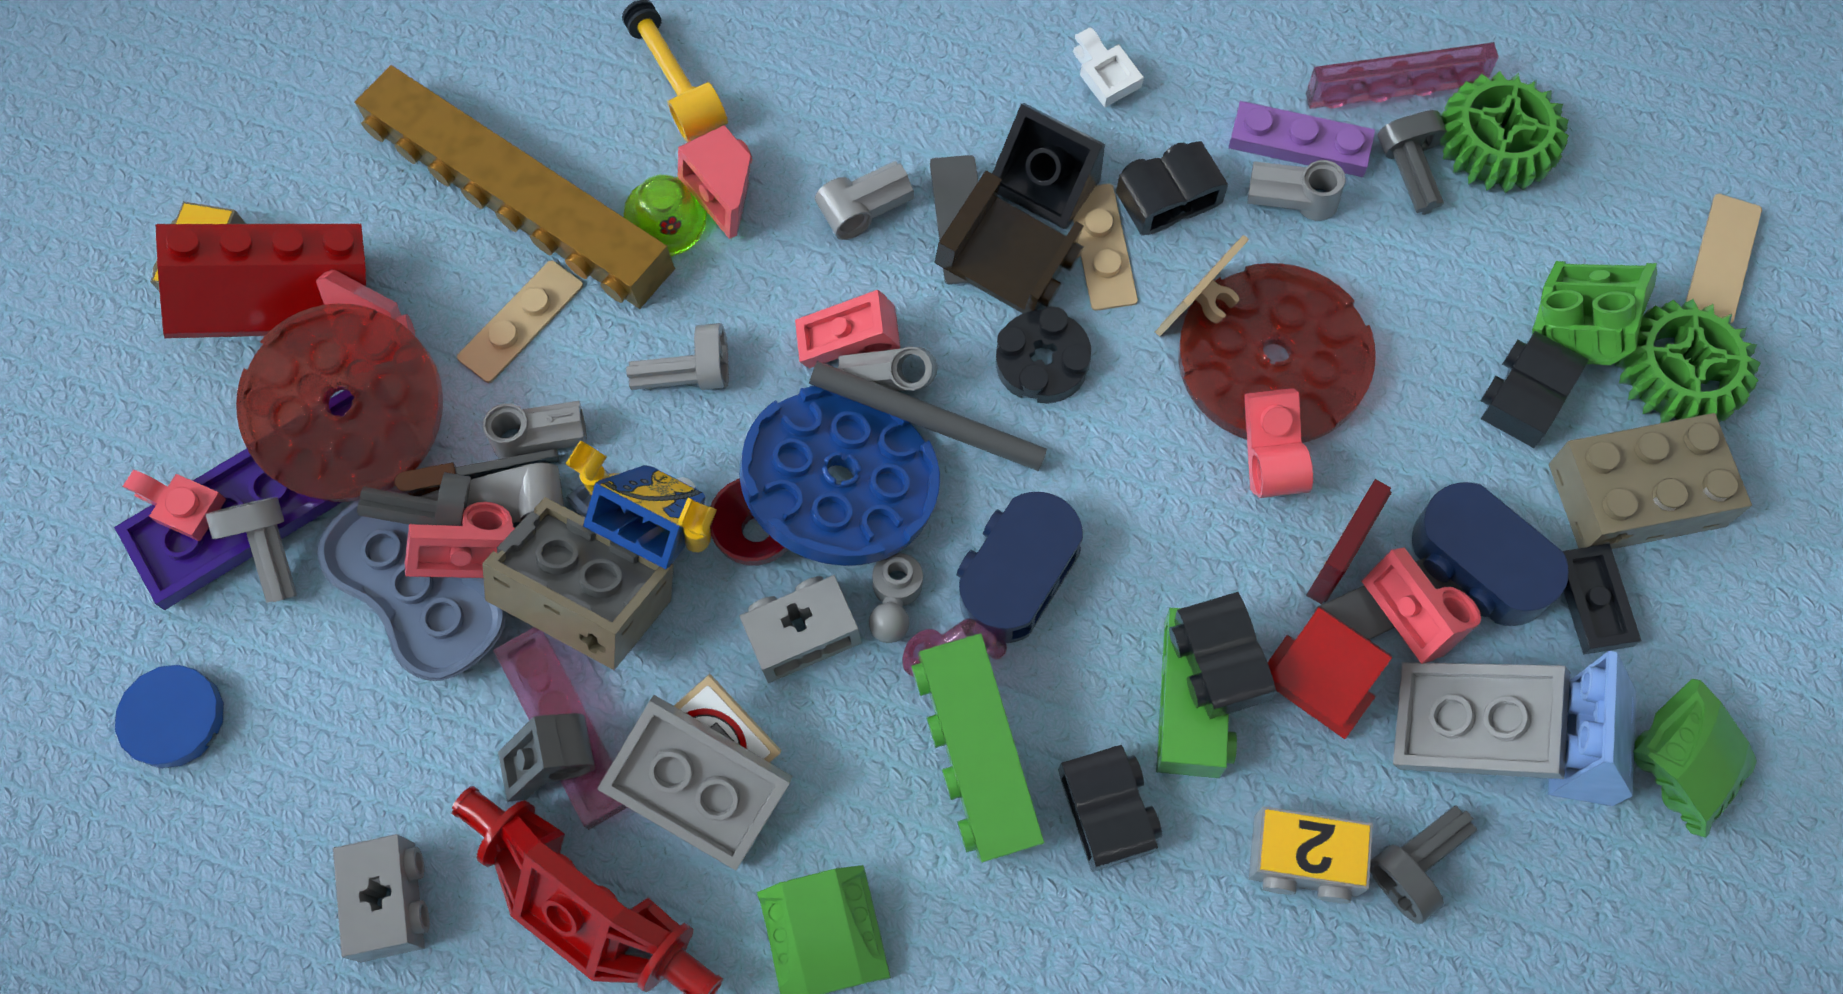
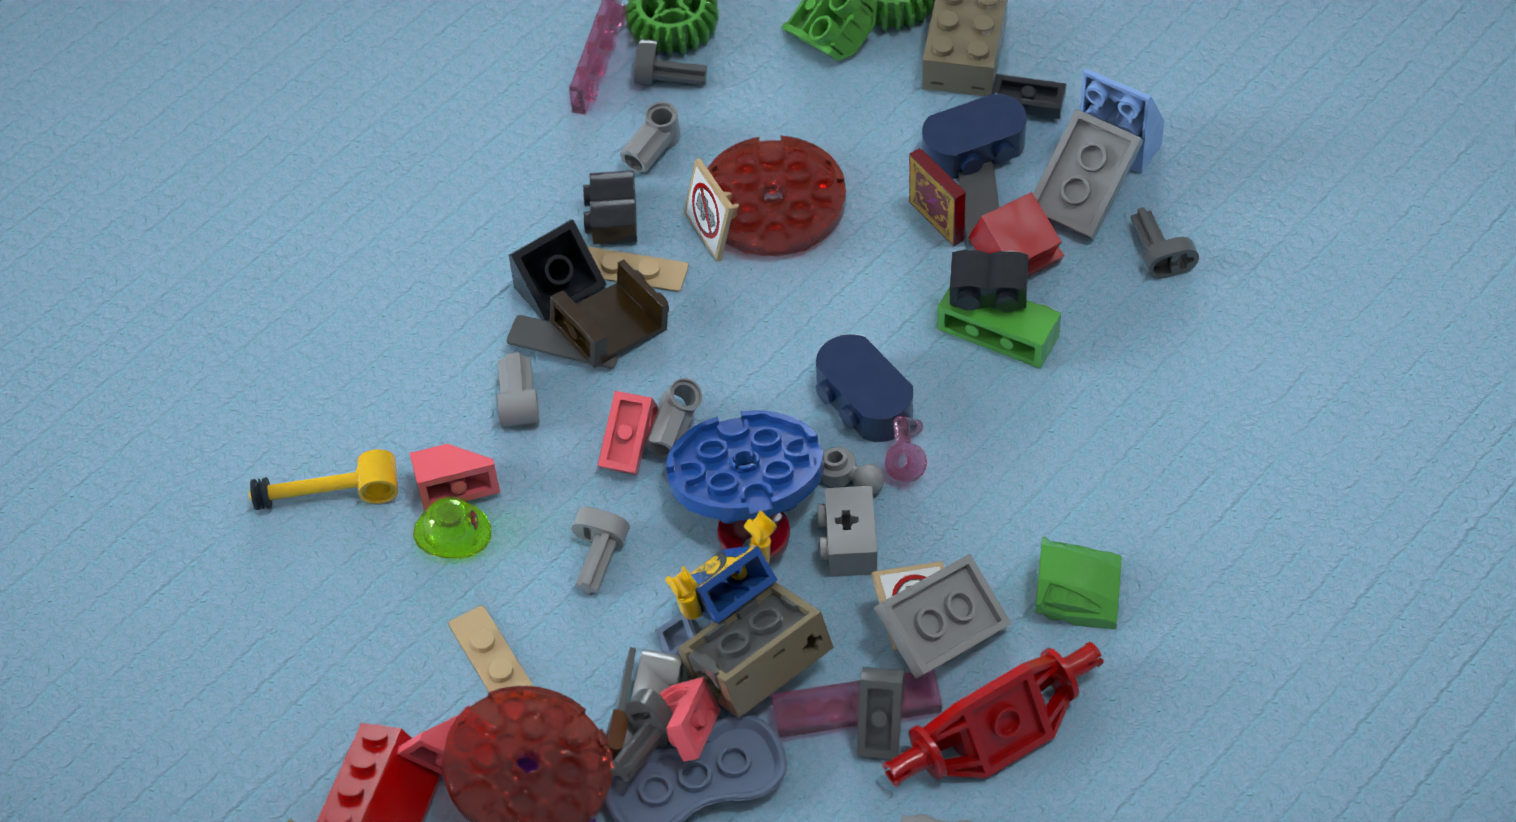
camera: 70 degrees left, 15 degrees down
pearl gold brick [354,65,675,309] -> none
light grey piece [483,400,587,459] -> none
dark grey piece [809,361,1047,471] -> none
bright green brick [911,633,1044,862] -> none
black plate [996,306,1091,404] -> none
black brick [1058,744,1162,872] -> none
white plate [1073,27,1144,108] -> none
medium lavender plate [1228,101,1375,177] -> none
coral plate [1244,388,1313,498] -> none
brick [1248,806,1373,903] -> none
coral plate [1362,547,1481,664] -> none
black brick [1480,331,1589,448] -> none
bright green slope [1633,679,1757,838] -> none

